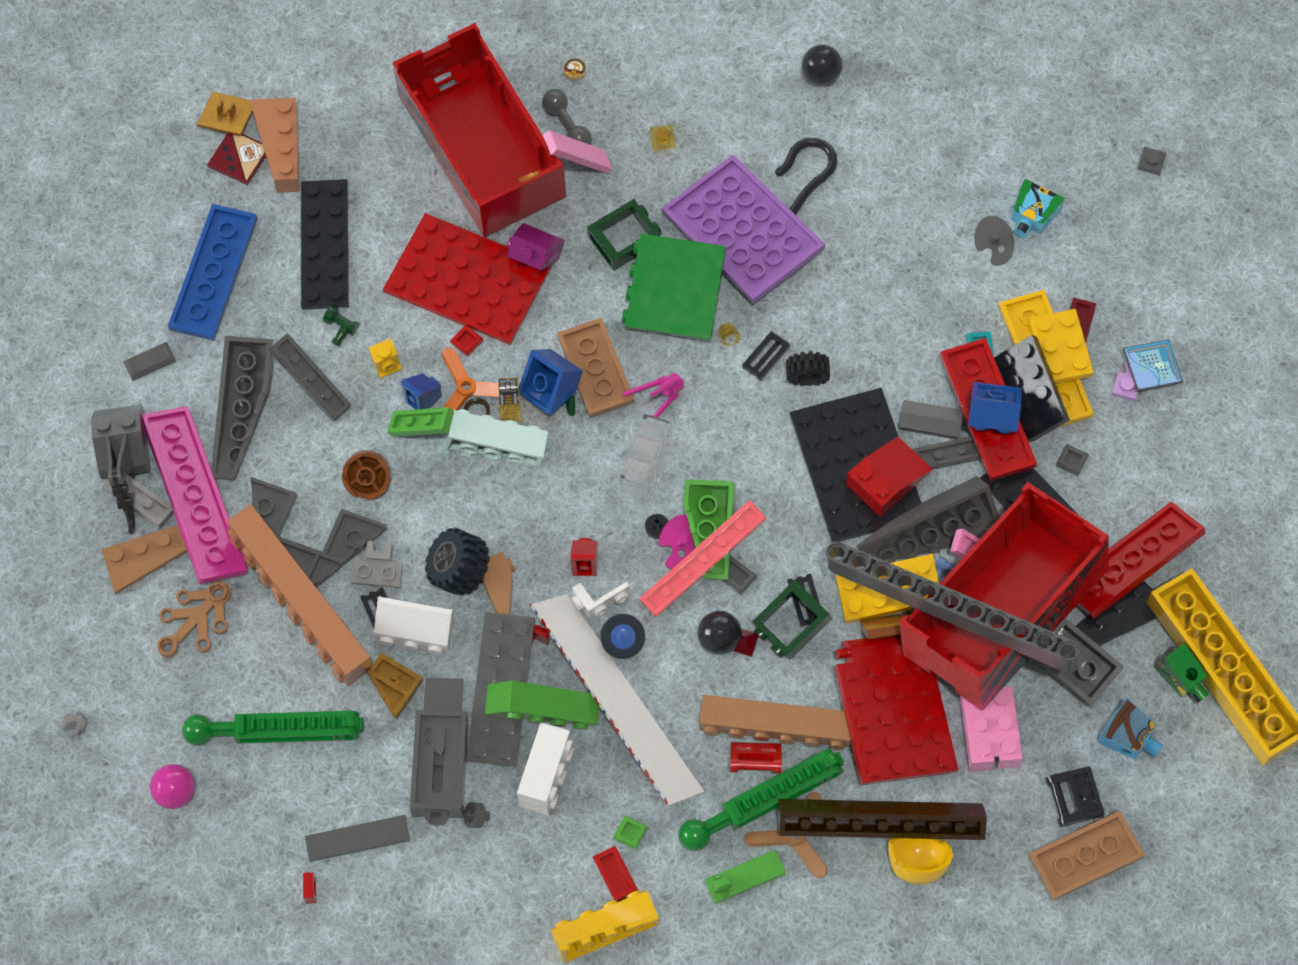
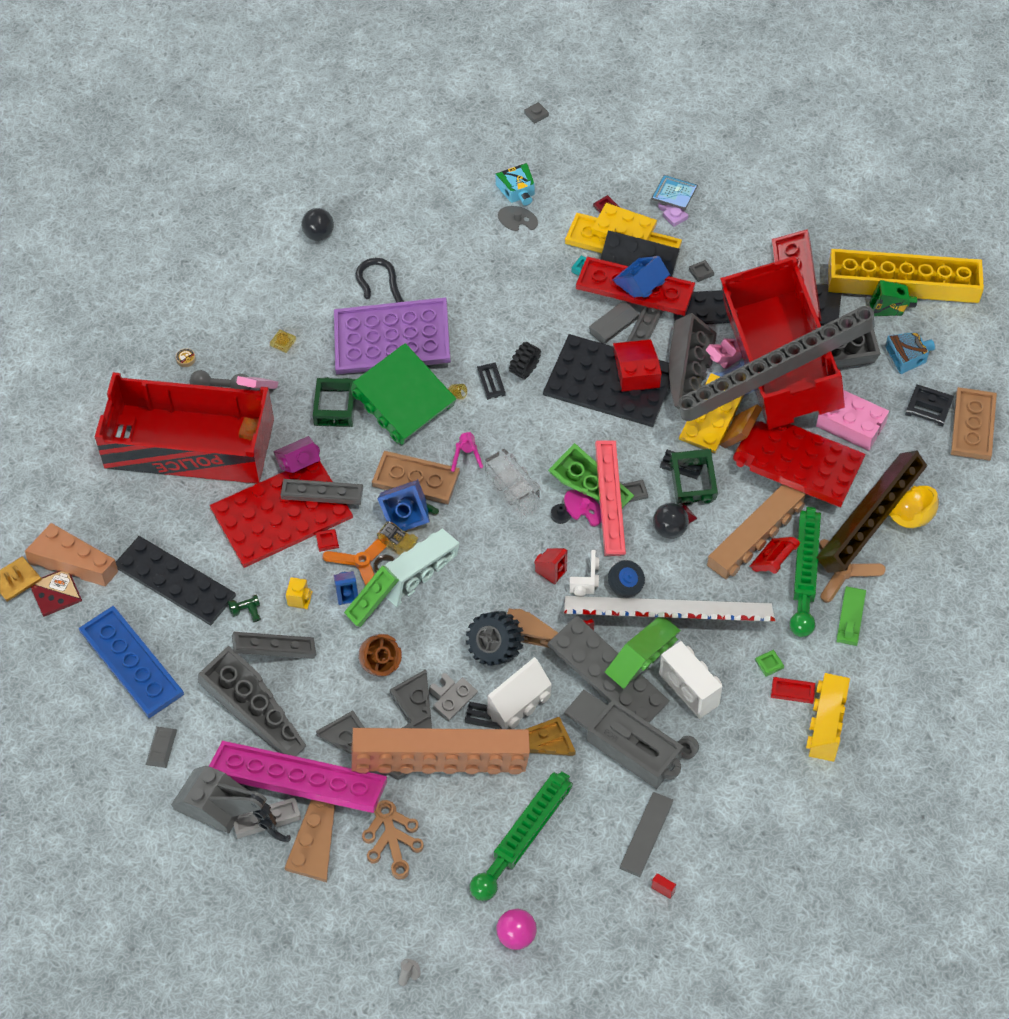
camera: 55 degrees left, 10 degrees down
none -> dark grey tile [281,479,363,505]

